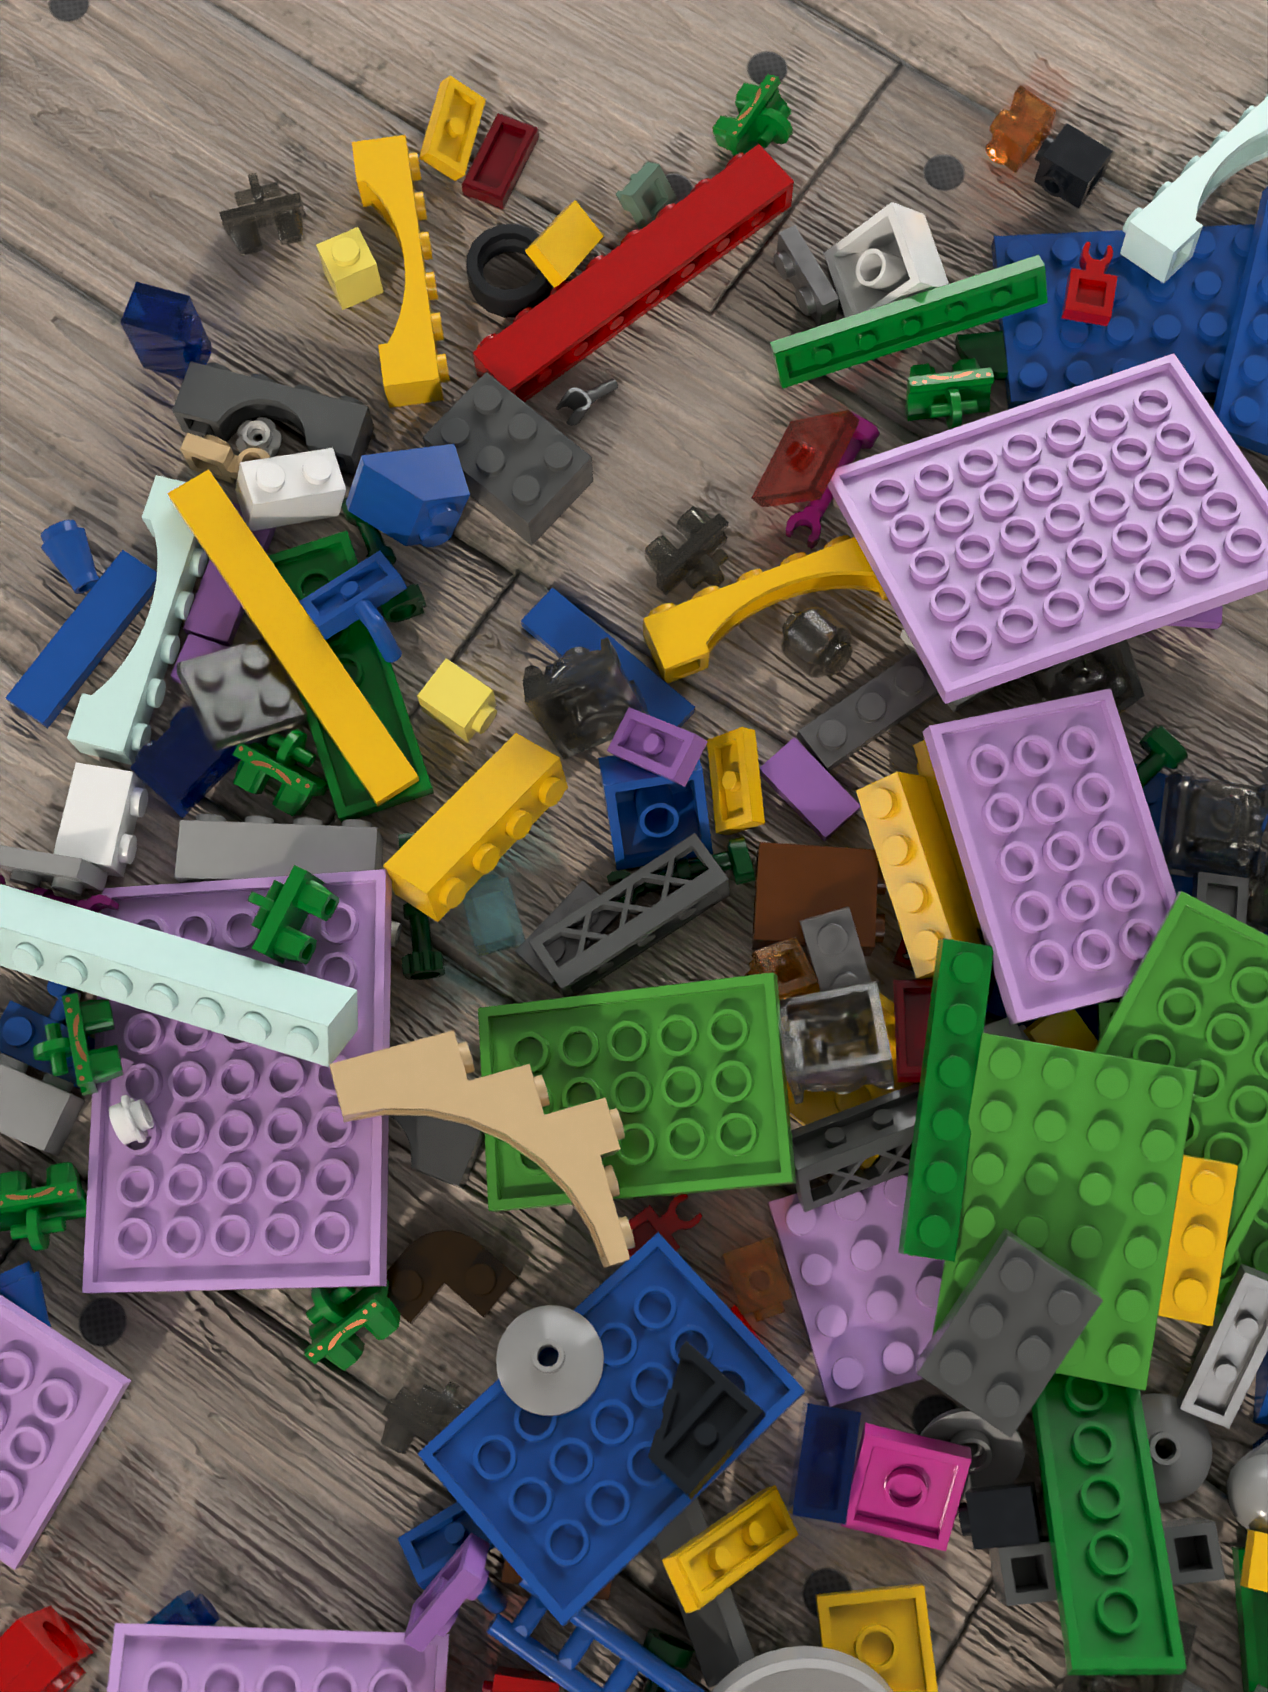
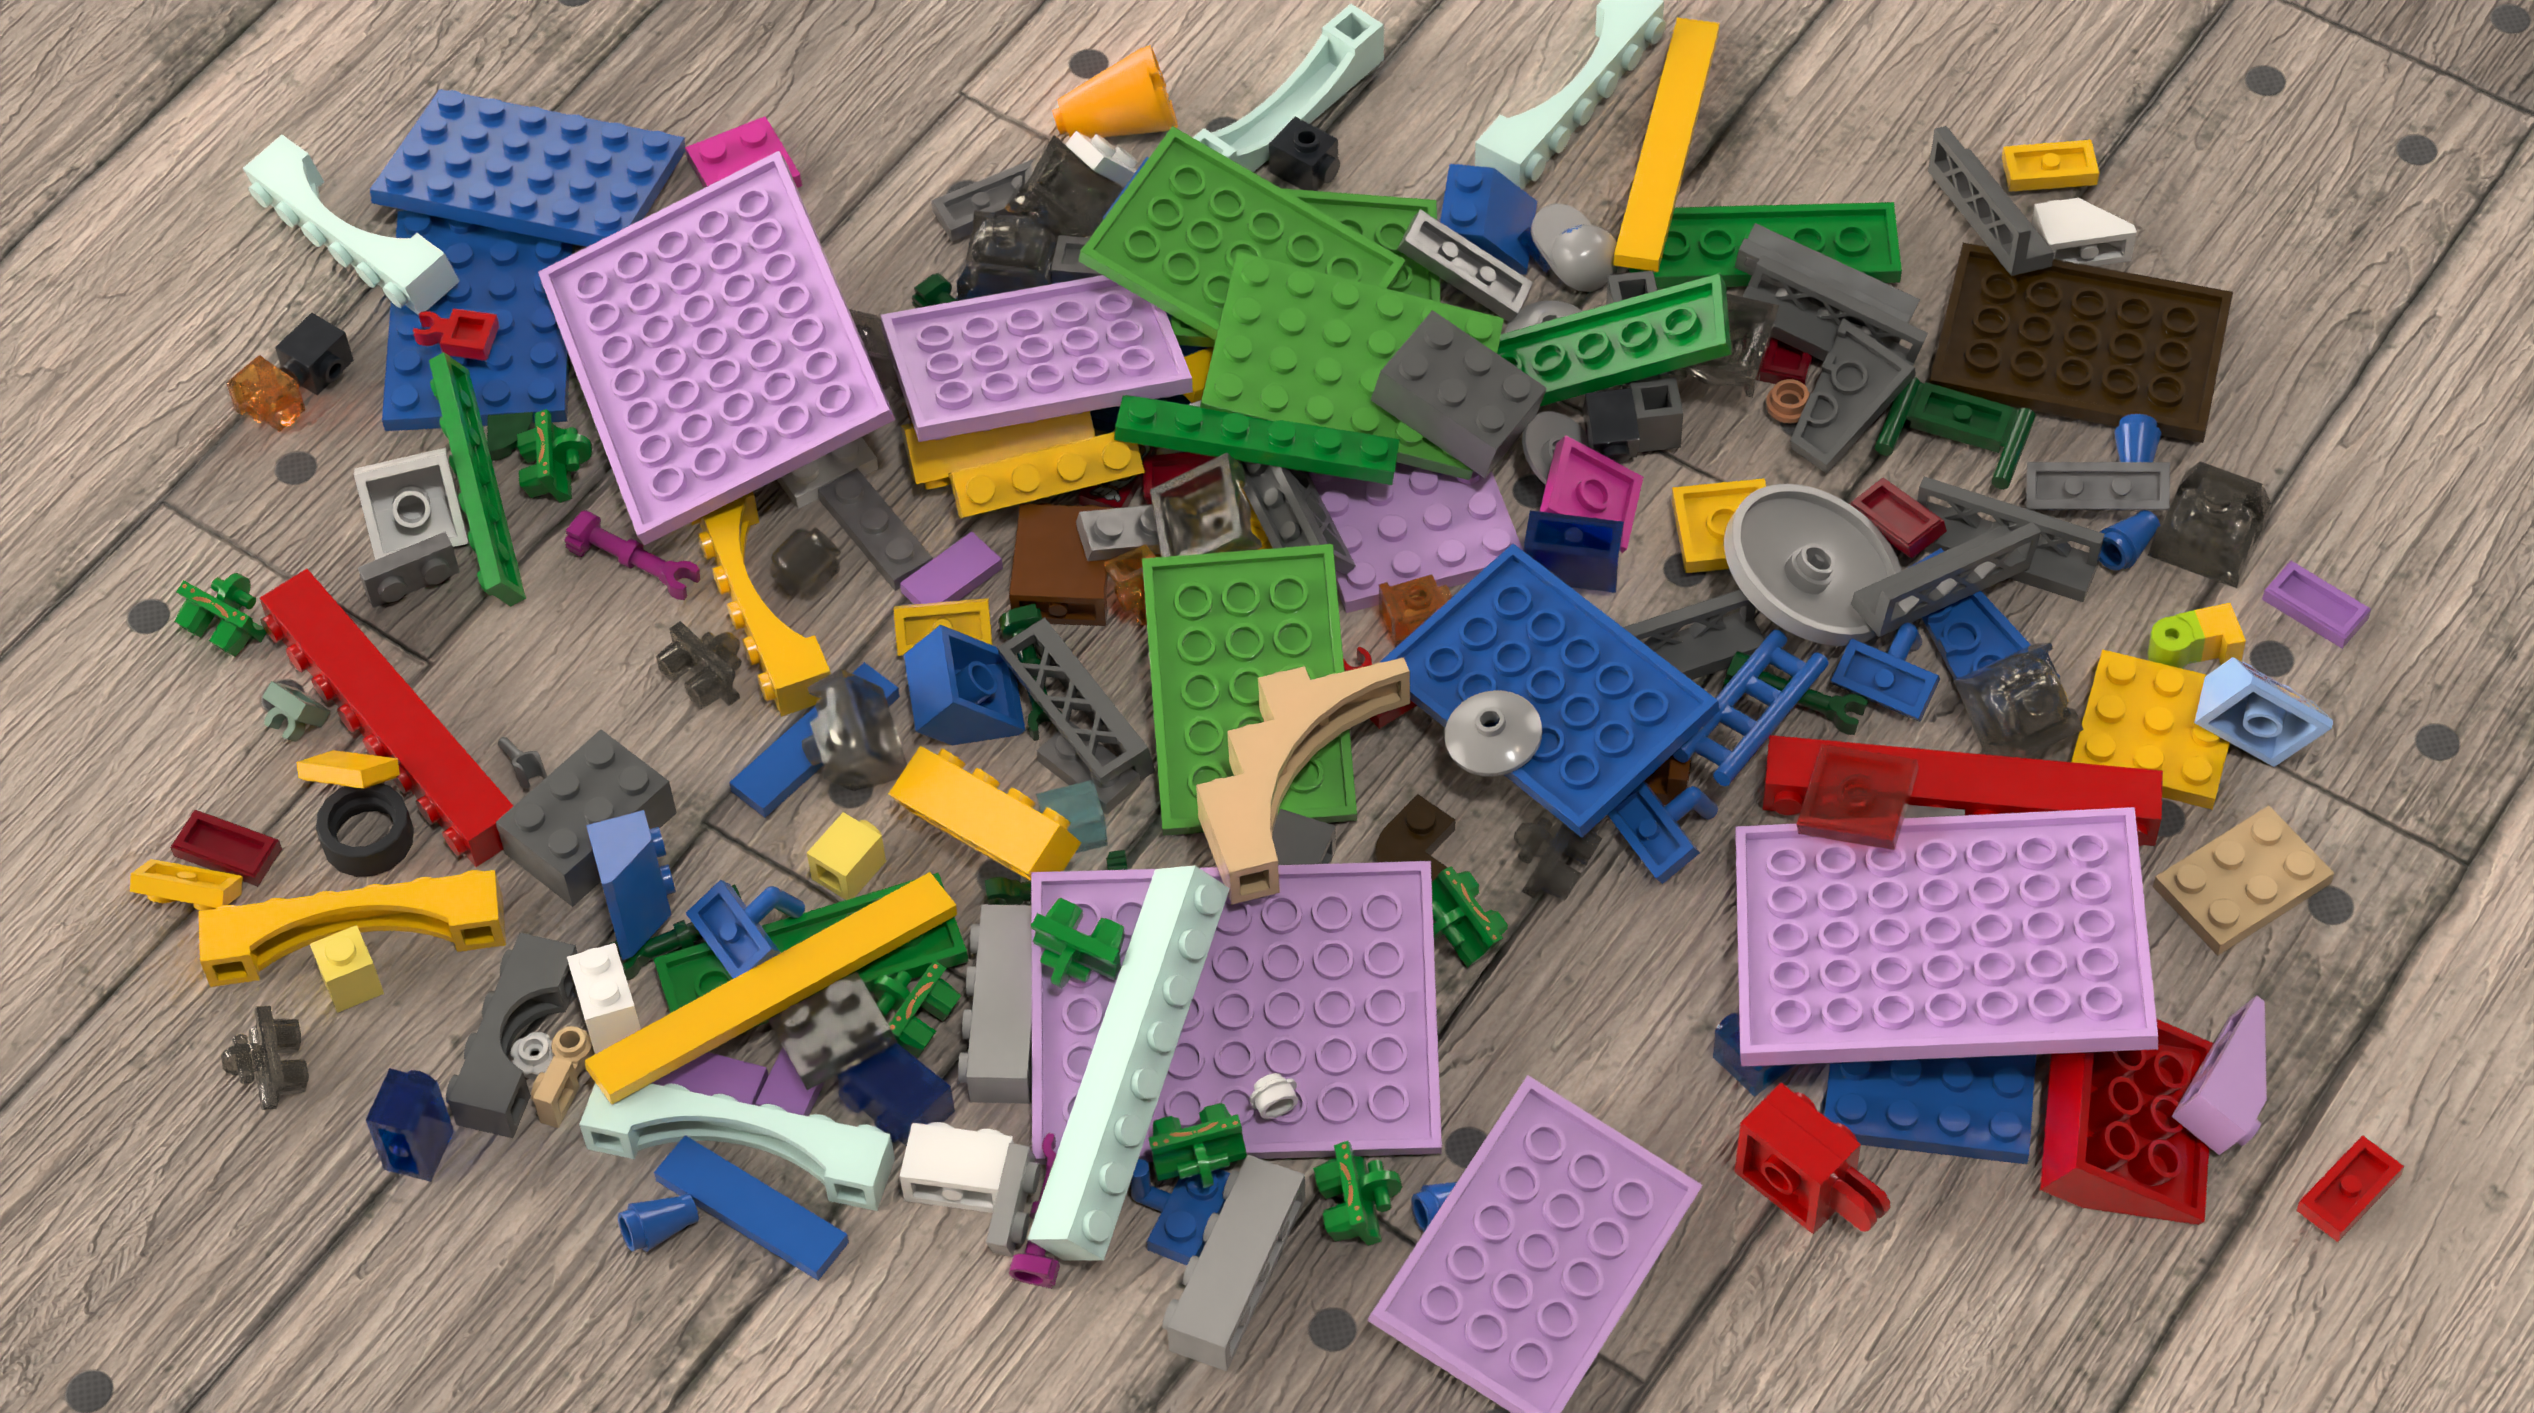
camera: 90 degrees left, 20 degrees down
medium lavender plate [403,1533,490,1653] -> none
medium lavender plate [607,707,708,787] -> none
black wing [648,1341,766,1500] -> none
yellow tile [662,1485,799,1613] -> none
clear red plate [751,410,859,508] -> none
yellow plate [1158,1155,1238,1326] -> none

